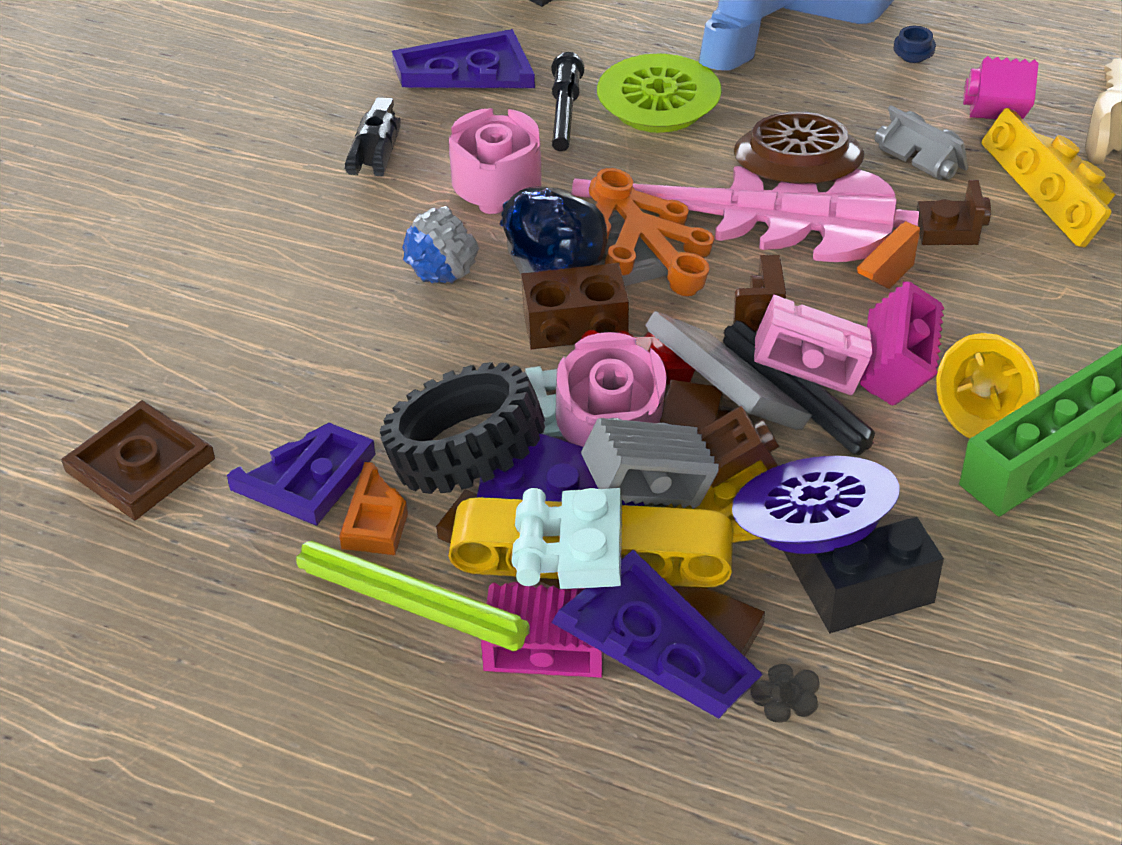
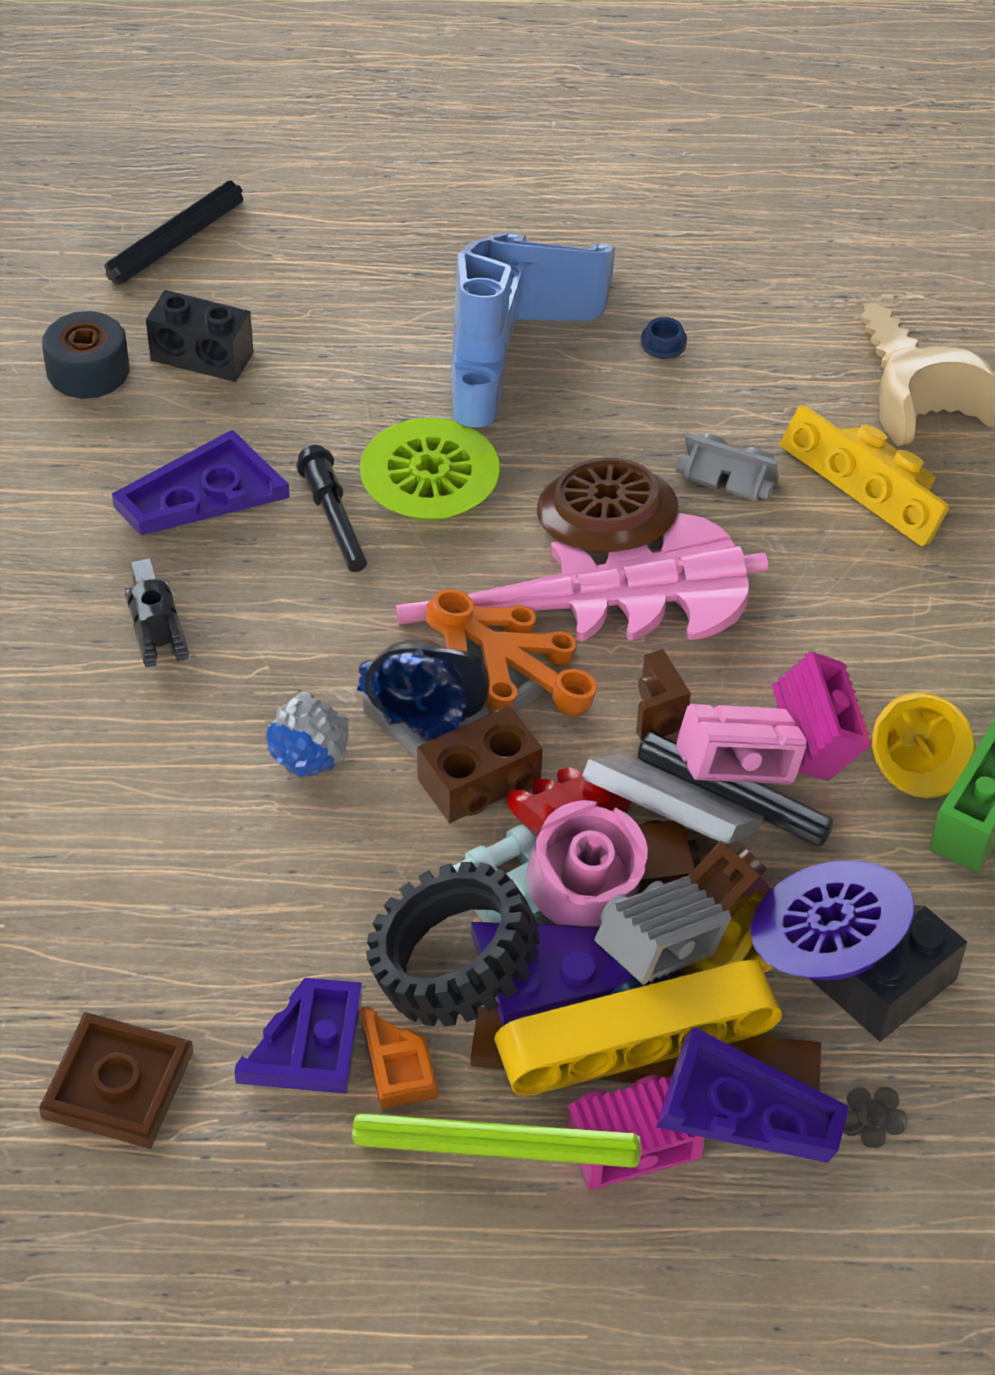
camera: 25 degrees left, 5 degrees up
bright pink brick [449,108,541,214] -> none
light aqua plate [511,488,622,589] -> none
orange tile [857,221,920,289] -> none
reddish brown bracket [917,180,991,245] -> none
dark pink brick [963,56,1039,120] -> none

